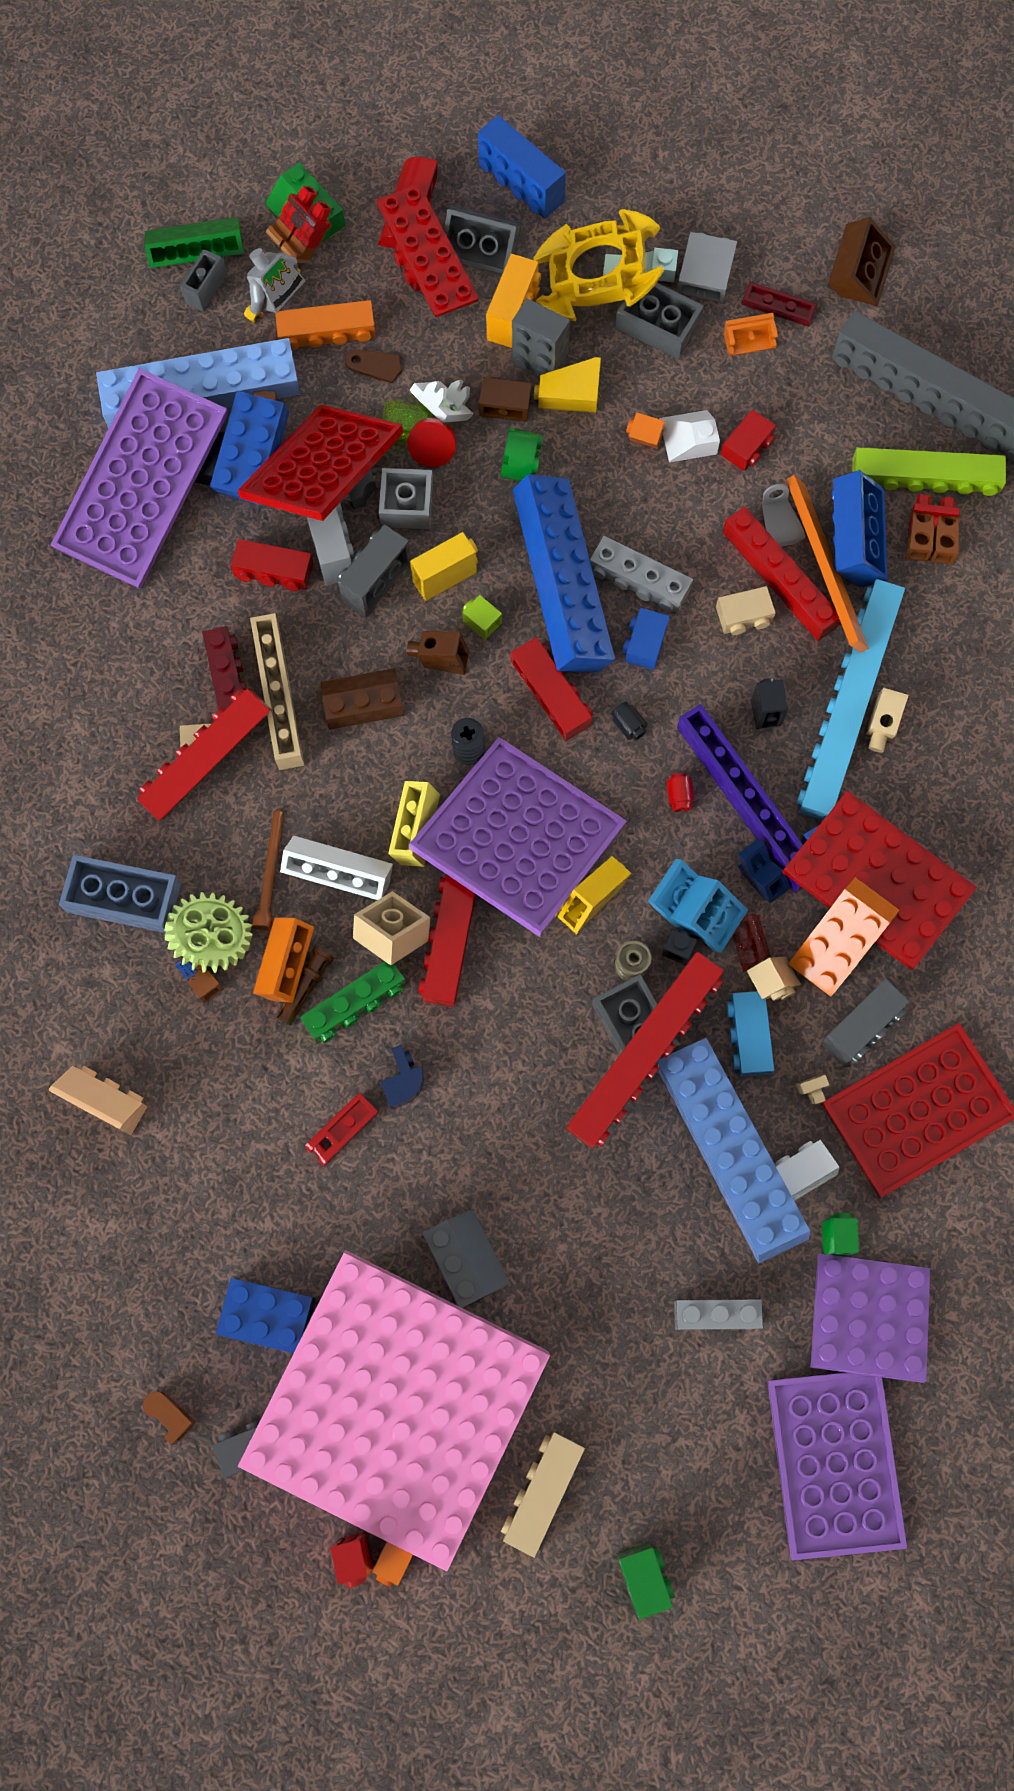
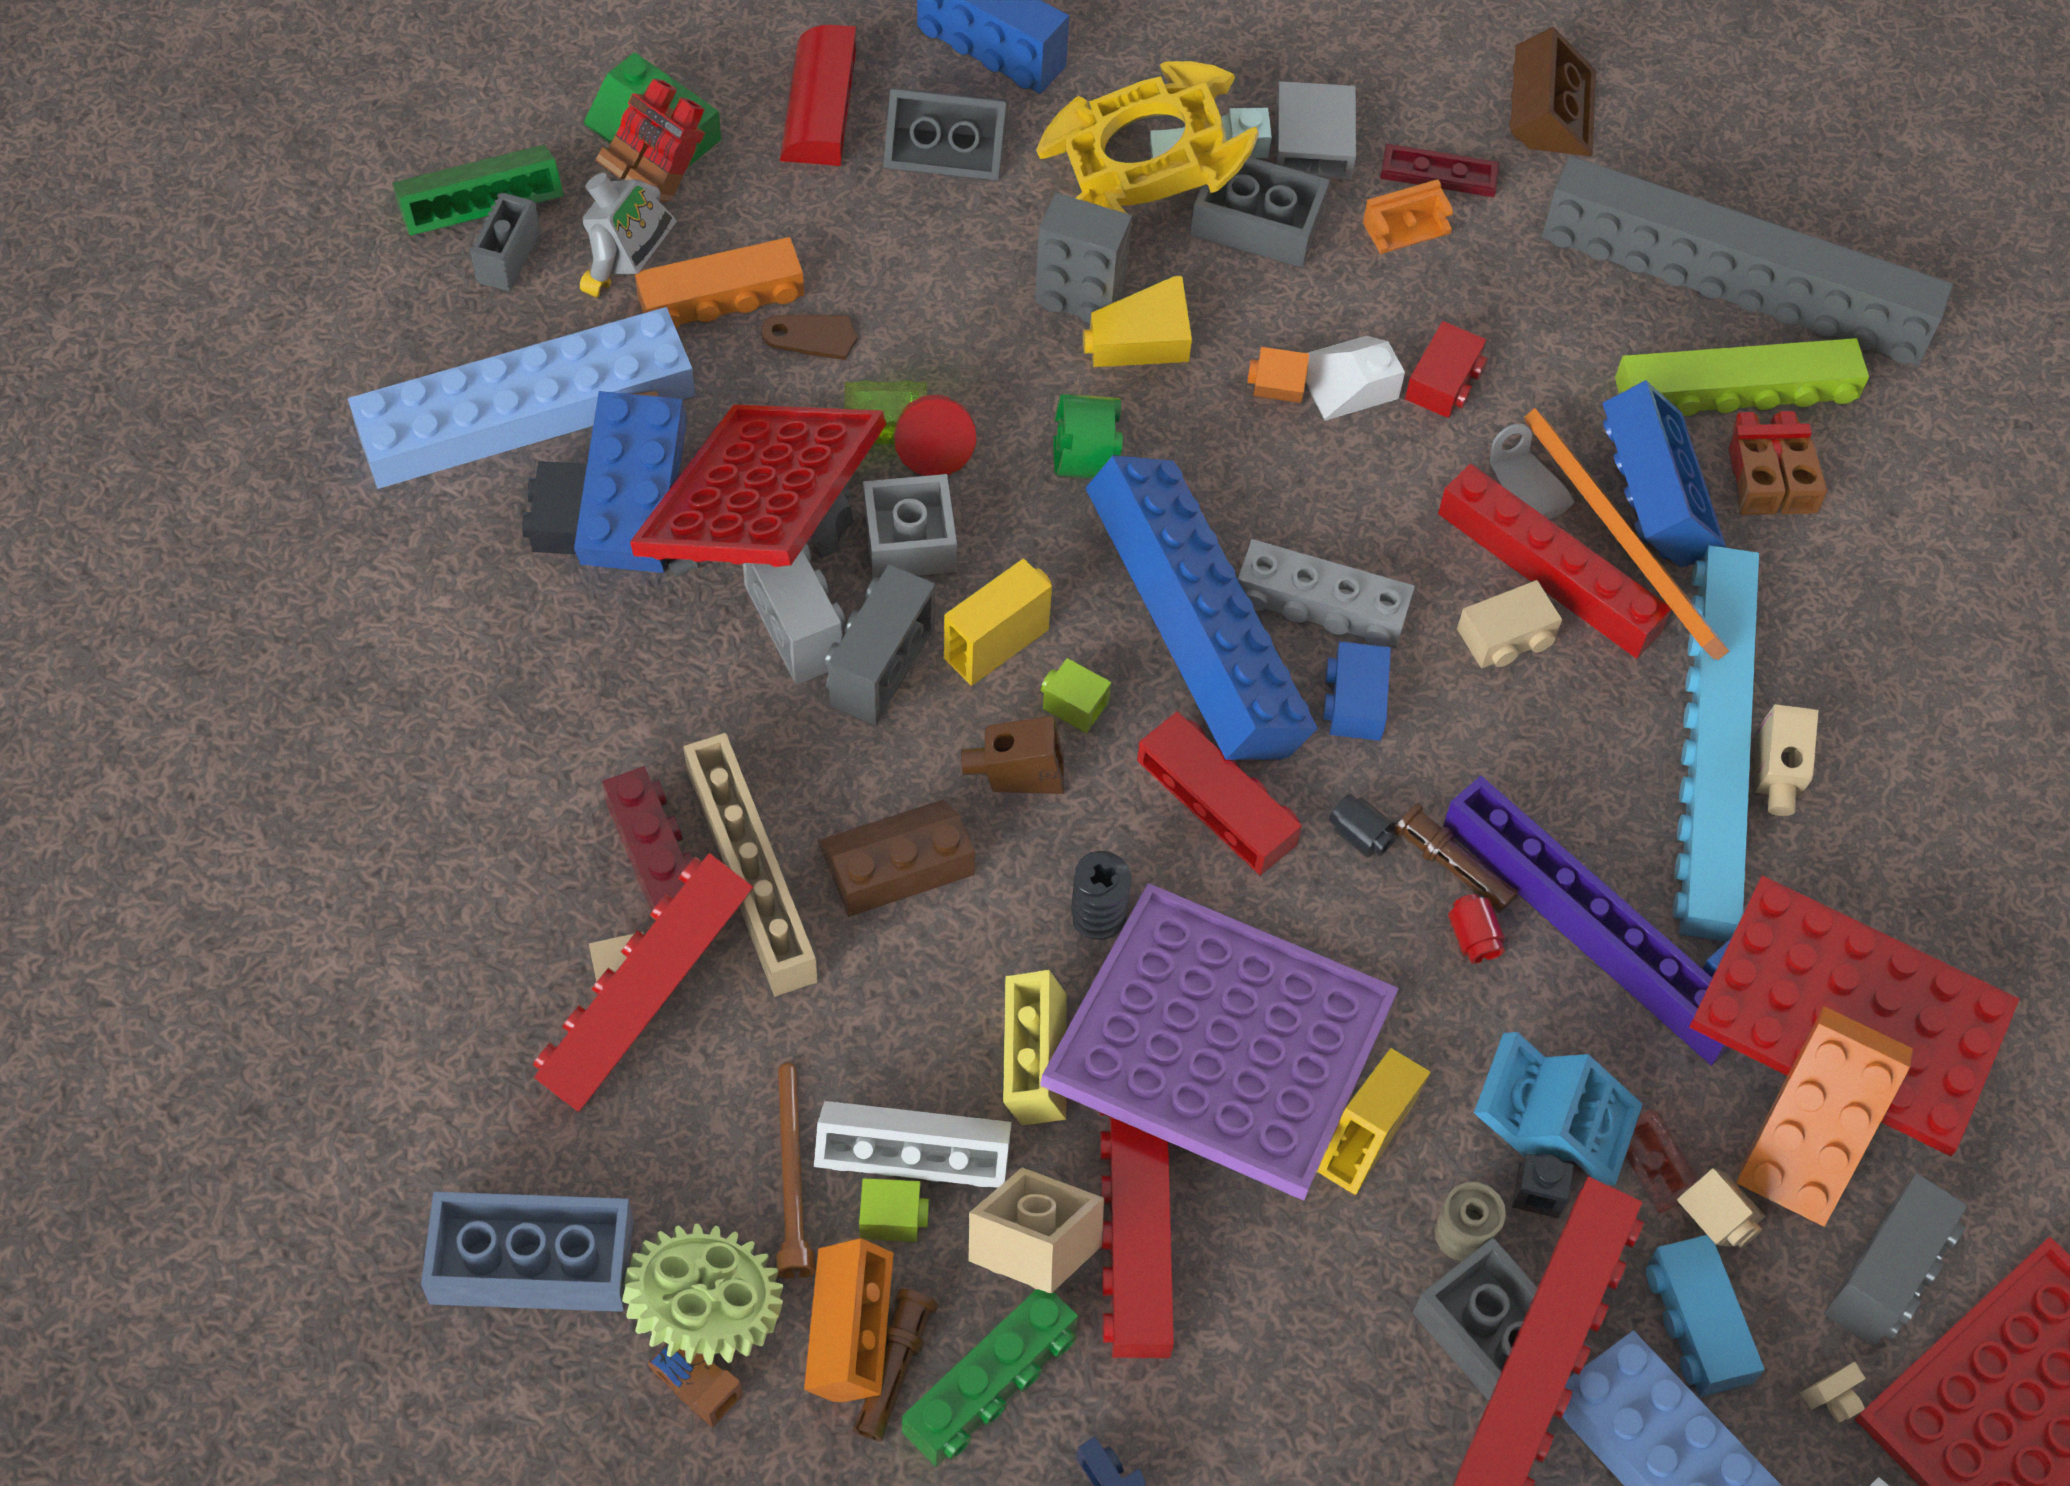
camera: 15 degrees left, 15 degrees down
medium lavender plate [51,368,229,589] -> none
red brick [231,539,314,592] -> none
red bracket [377,184,479,317] -> none
white piece [410,380,473,423] -> none
reddish brown brick [479,377,532,422] -> none
light orange brick [486,253,541,348] -> none
dark blue brick [738,839,790,903] -> none
black brick [751,678,788,729] -> none
none -> lime brick [859,1178,929,1242]
none -> reddish brown pin [1393,803,1518,913]

